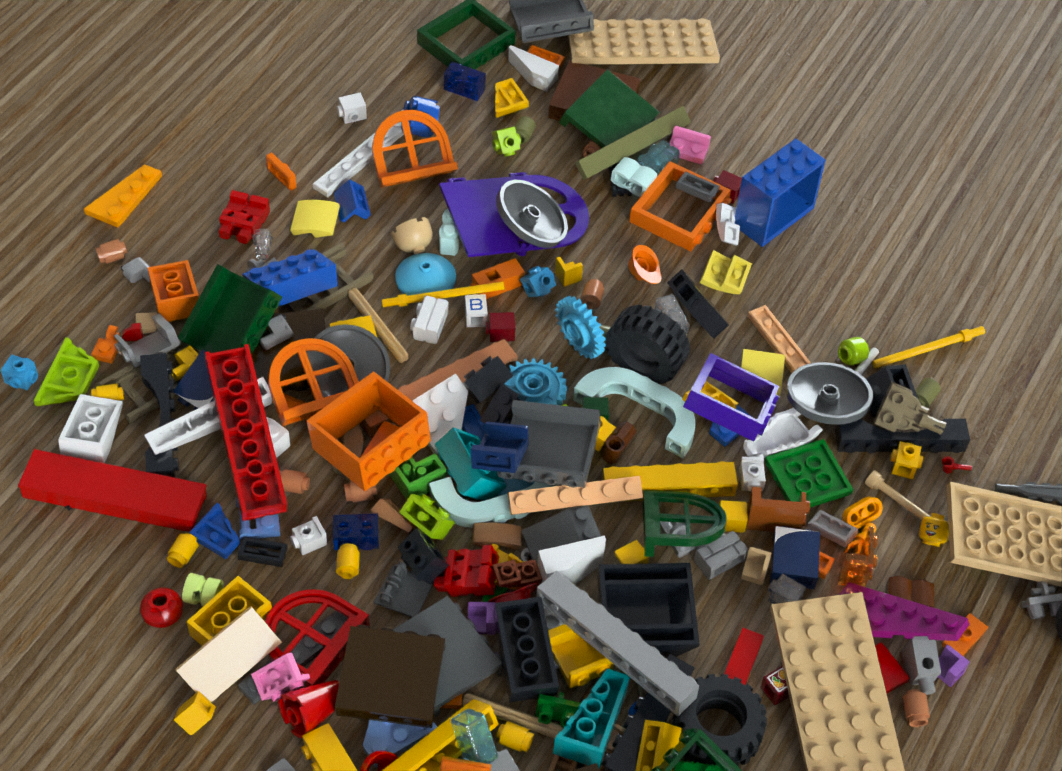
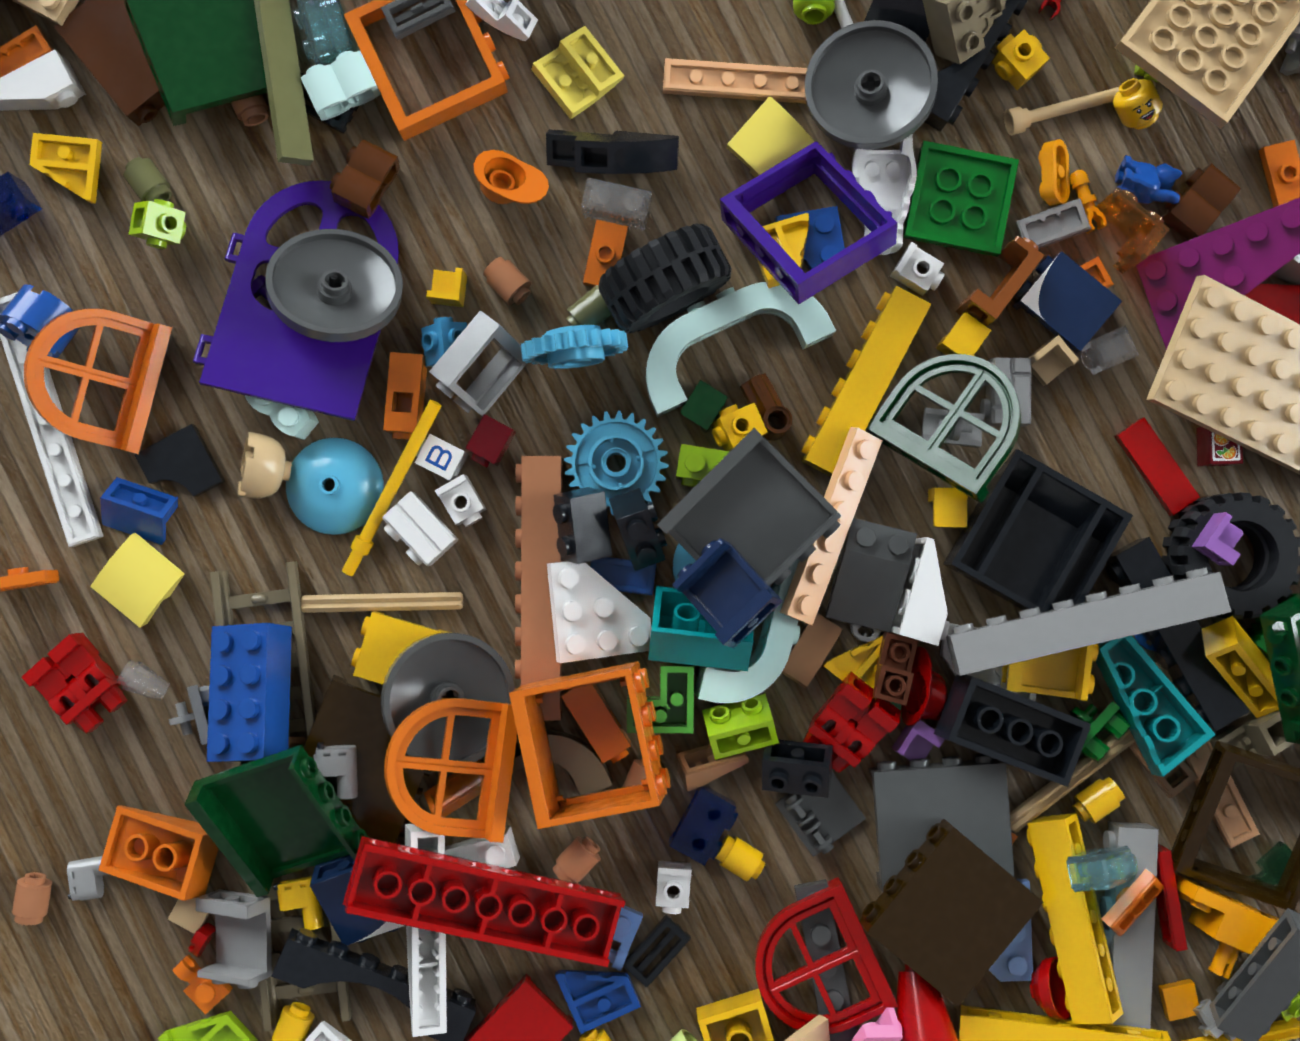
camera: 55 degrees left, 35 degrees up
none -> black tile [134,424,225,497]
none -> reddish brown brick [330,139,400,219]
none -> light grey window [429,311,527,417]
none -> white brick [435,474,487,527]
none -> blue animal [1115,155,1182,204]
none -> medium lavender panel [1192,512,1243,566]

